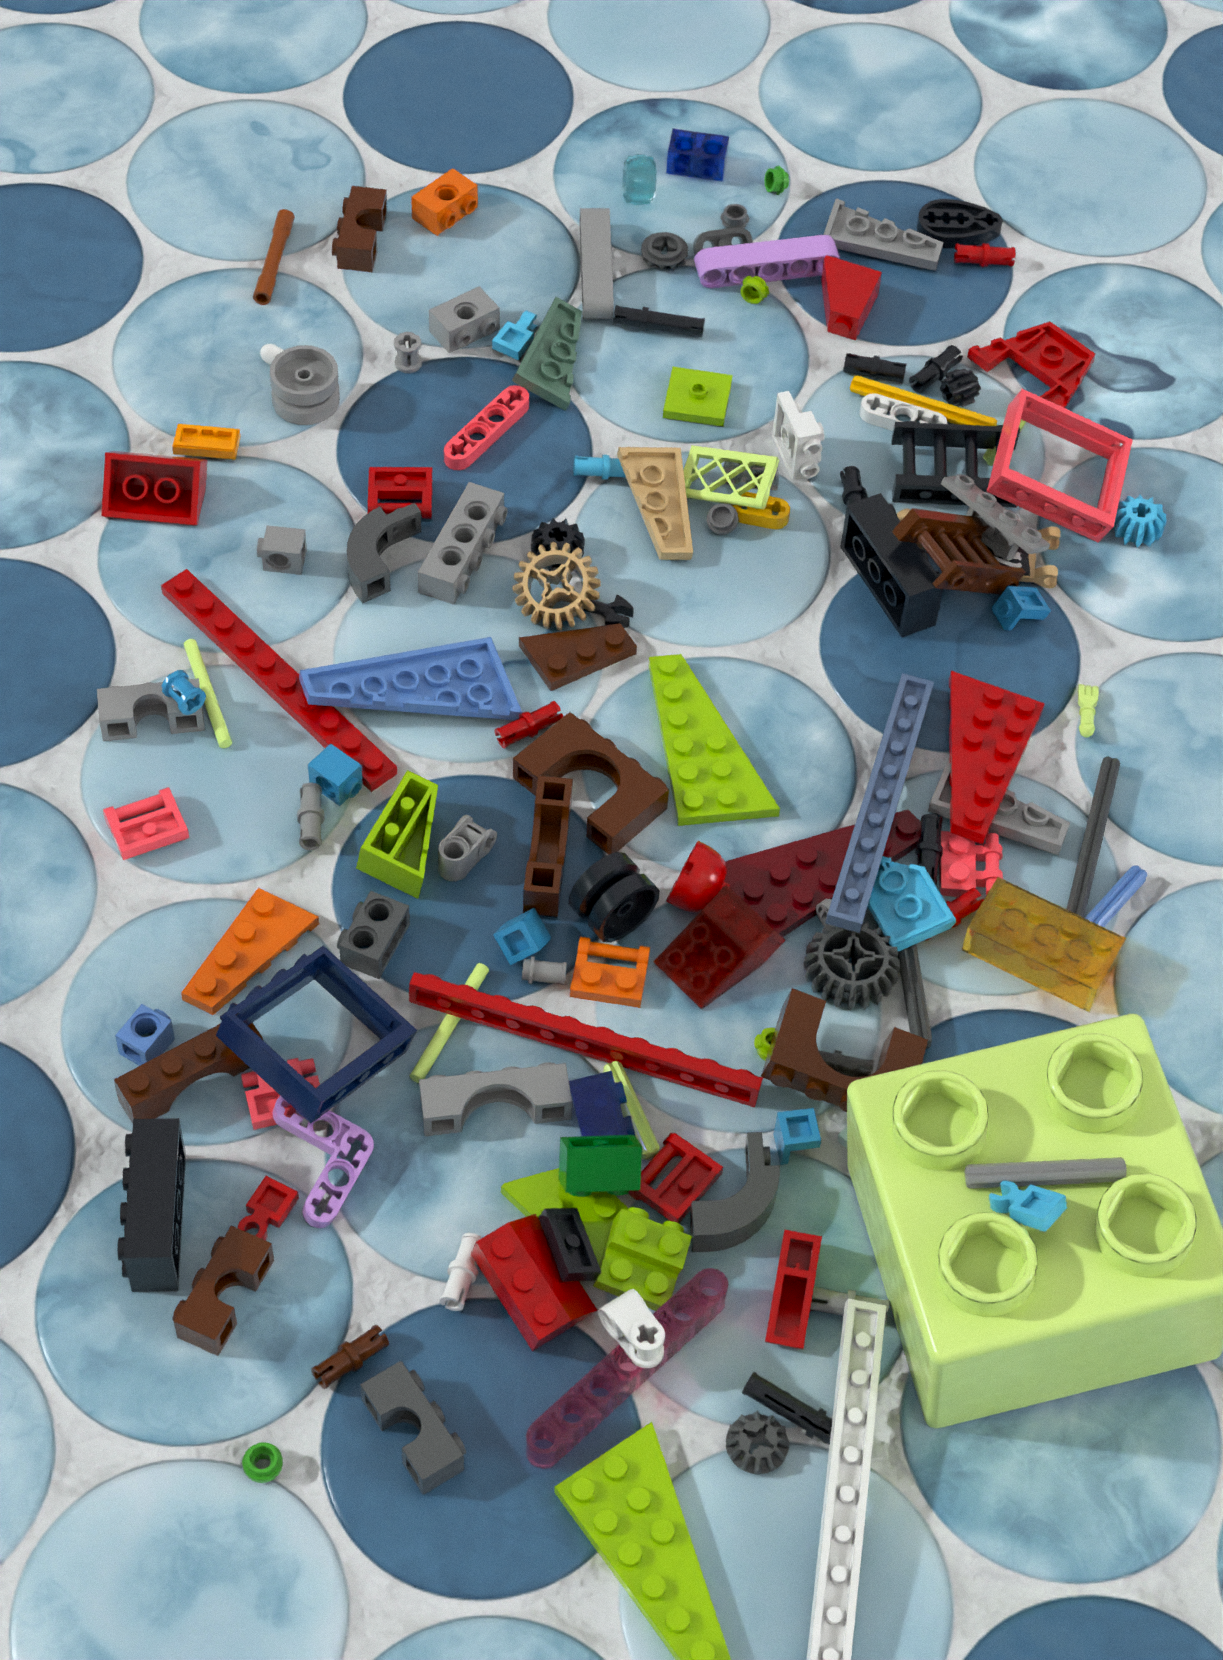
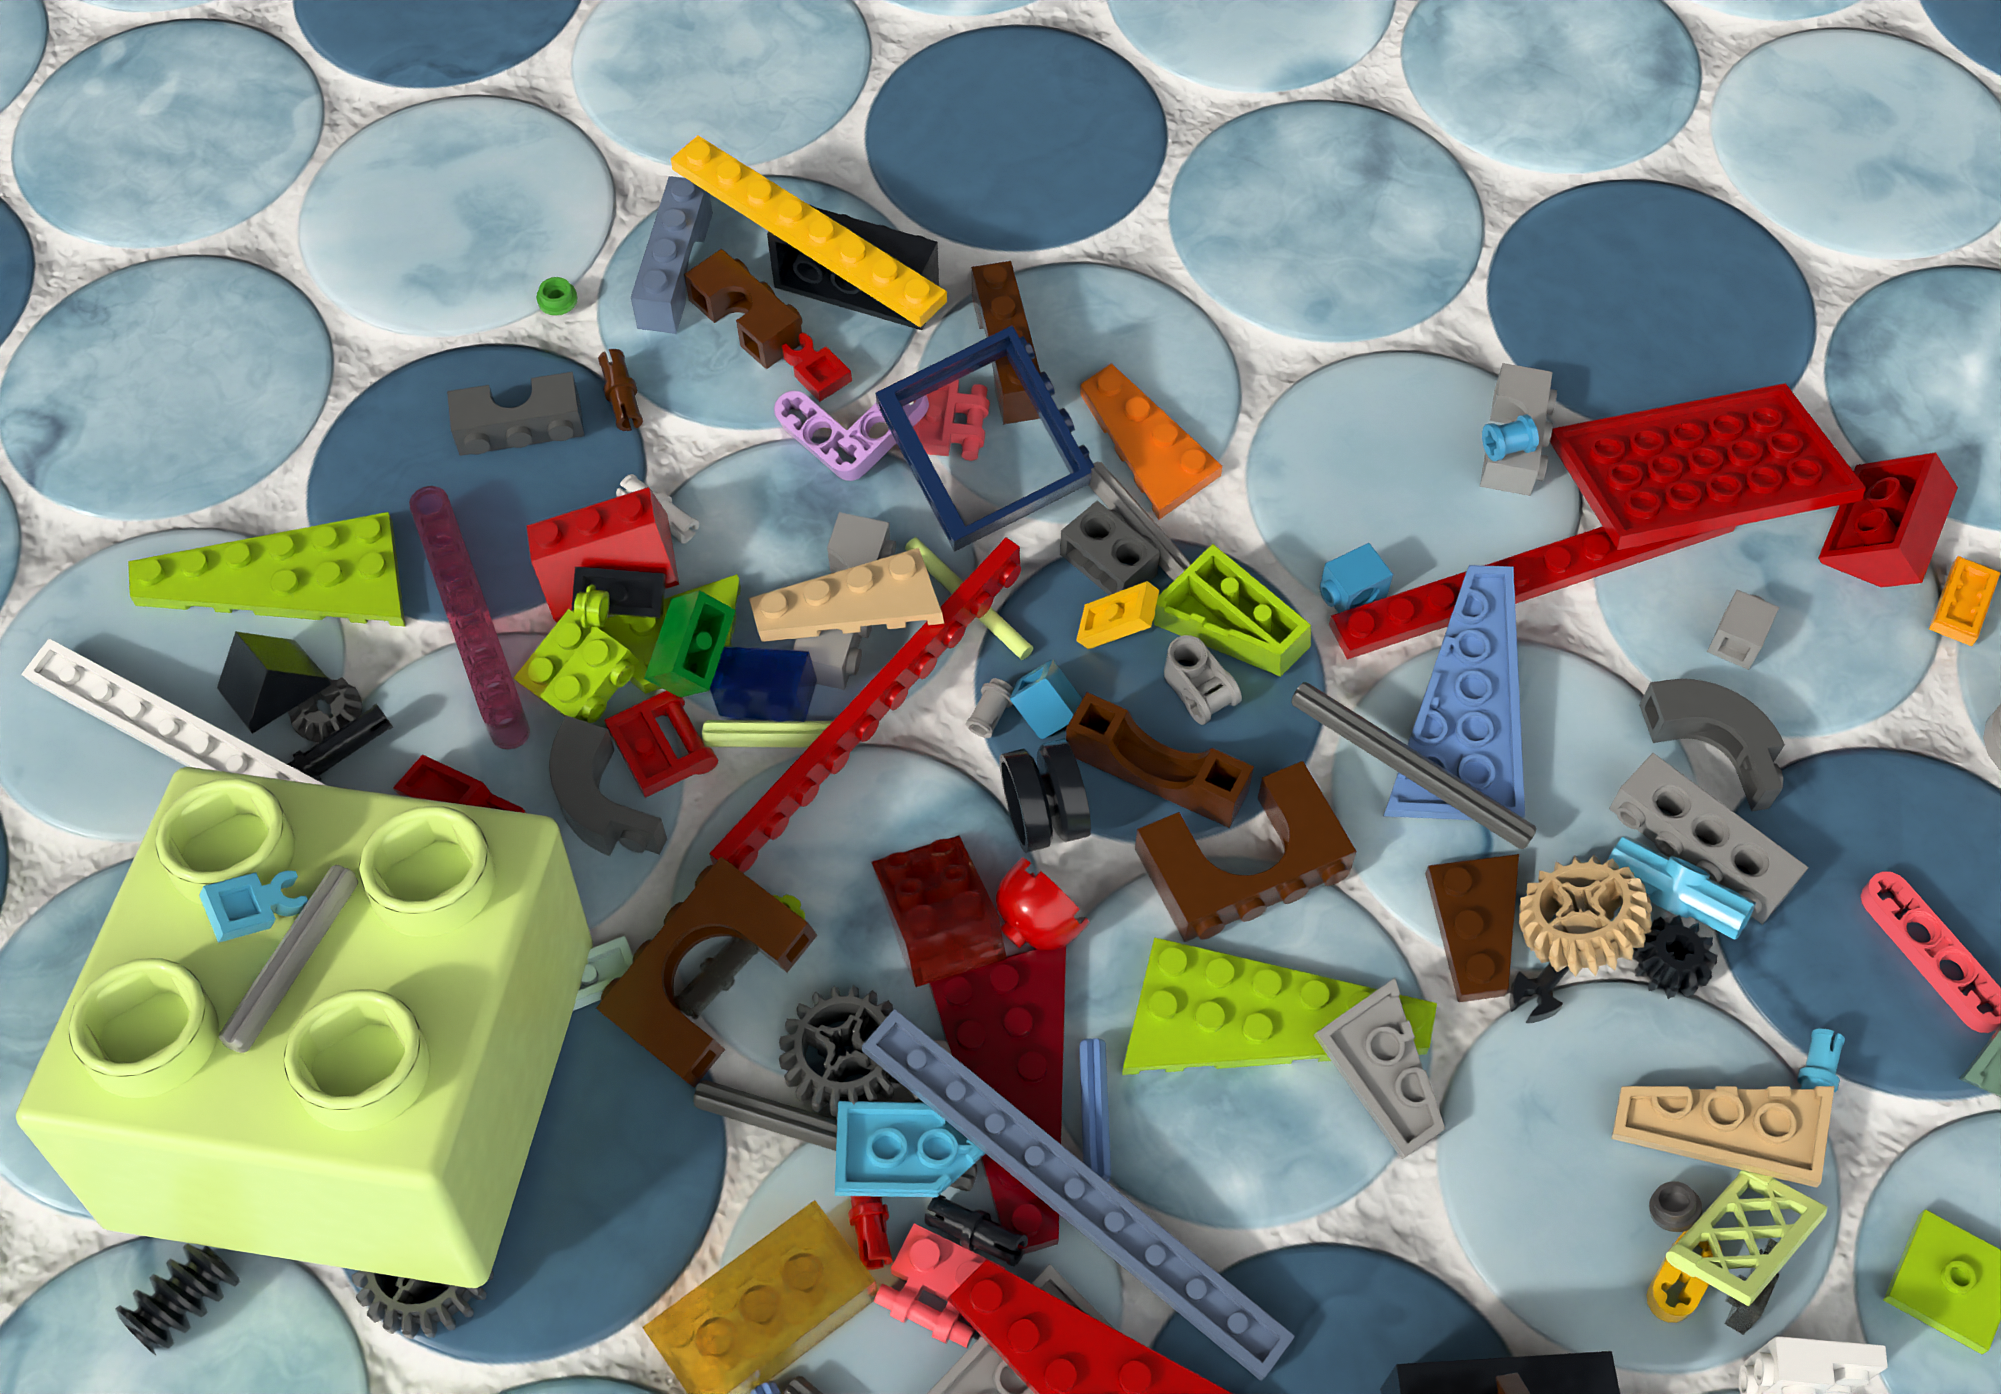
camera: 115 degrees right, 5 degrees up
coral plate [102,787,189,860] -> none
medium blue brick [115,1004,175,1066] -> none
yellowish green bar [183,639,232,748] -> none
light grey pin [297,782,325,850] -> none
red plate [368,467,432,519] -> none
red pin [494,701,563,748] -> none
orange plate [570,936,650,1008] -> none
white piece [598,1289,665,1368] -> none
dark azure panel [773,1108,821,1165] -> none
none -> black slope [217,631,331,734]
none -> lime plate [574,584,609,628]
none -> sand blue arch [630,176,713,334]
none -> yellow plate [671,135,947,328]
none -> tan wing [749,548,944,642]
none -> yellow plate [1076,581,1159,649]
none -> medium blue axle [1079,1038,1111,1182]
none -> light grey axle [1089,461,1192,581]
none -> dark grey axle [1291,682,1537,849]
none -> light grey wing [1313,978,1445,1159]
none -> red plate [1550,383,1866,550]
none -> medium azure piece [1608,836,1756,940]

